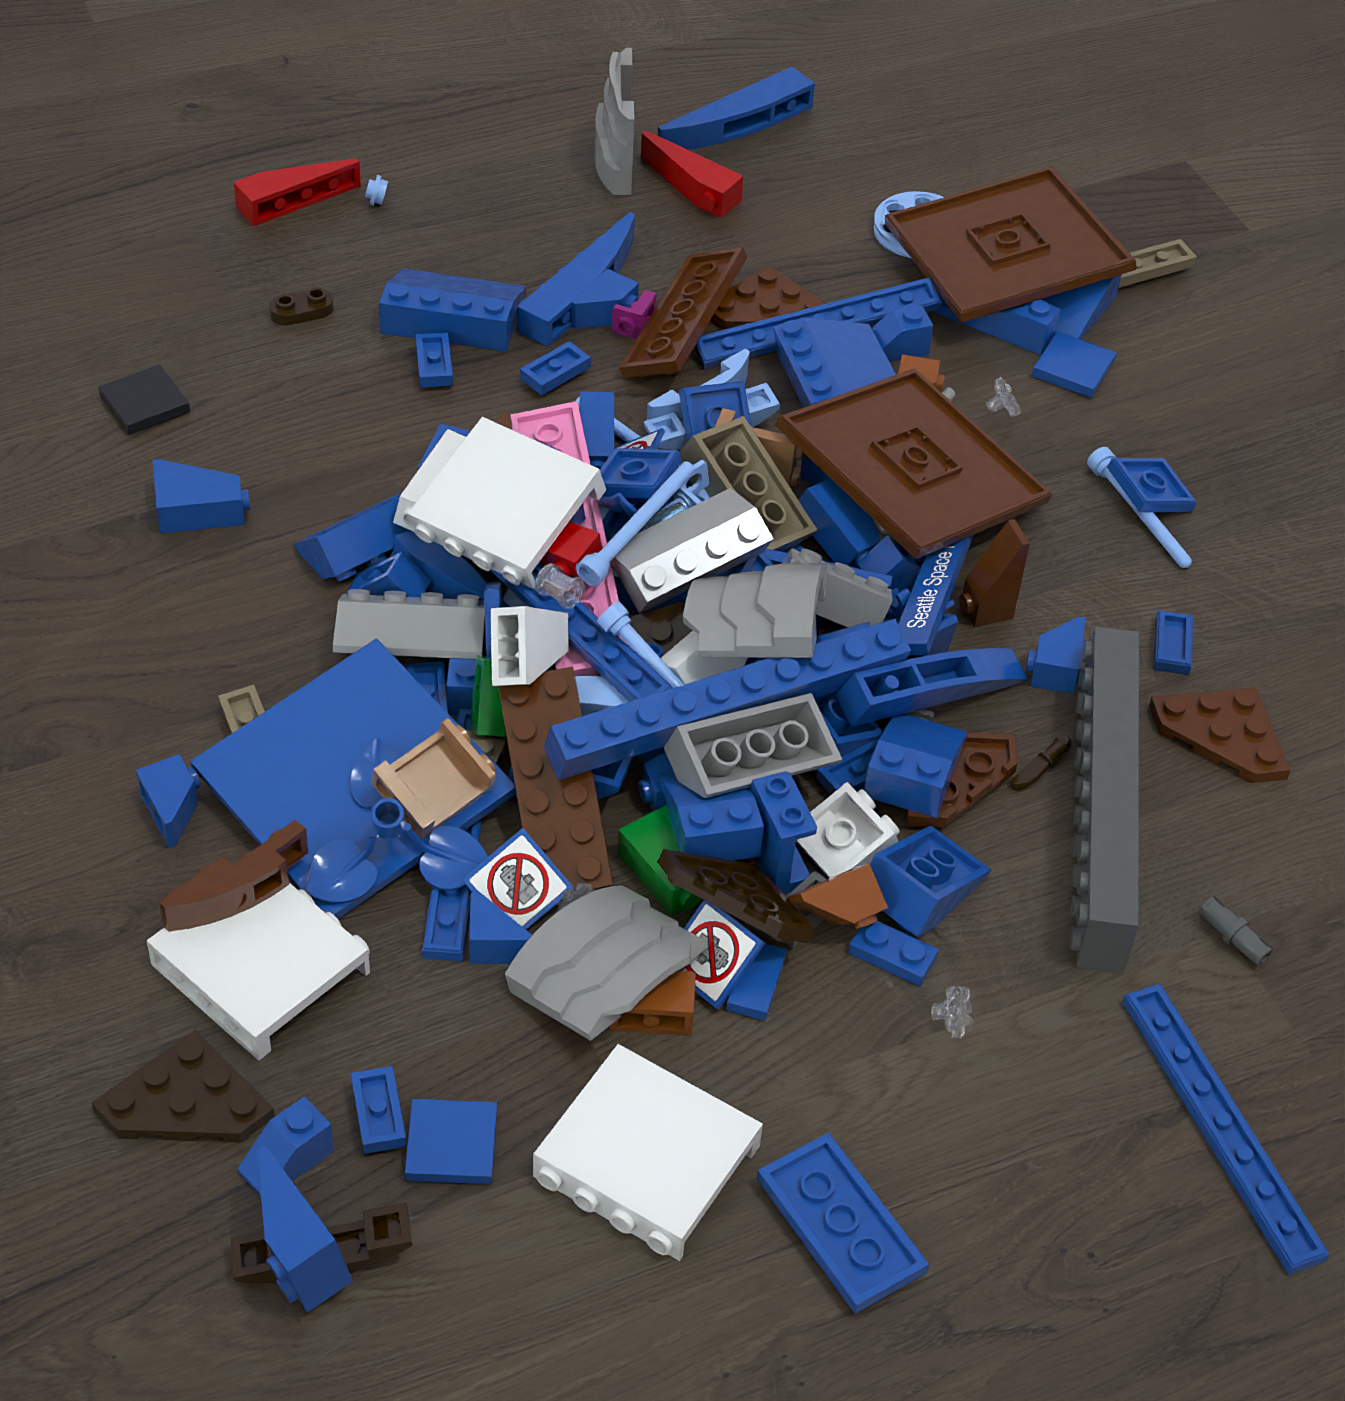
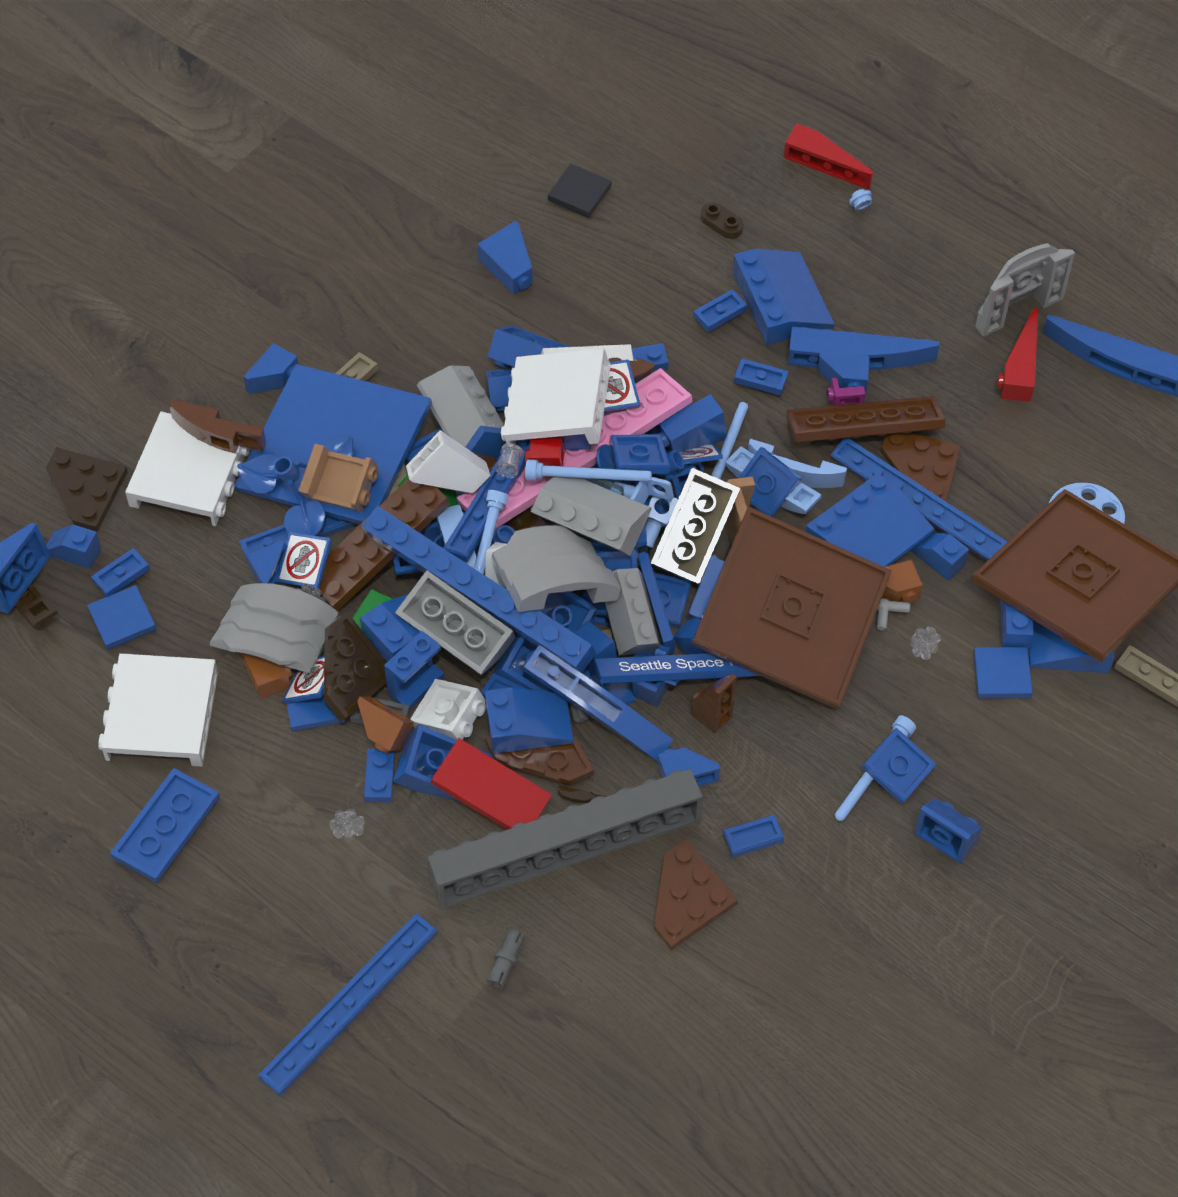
camera: 65 degrees right, 10 degrees up
none -> red tile [430,738,552,830]
none -> blue slope [914,798,982,864]

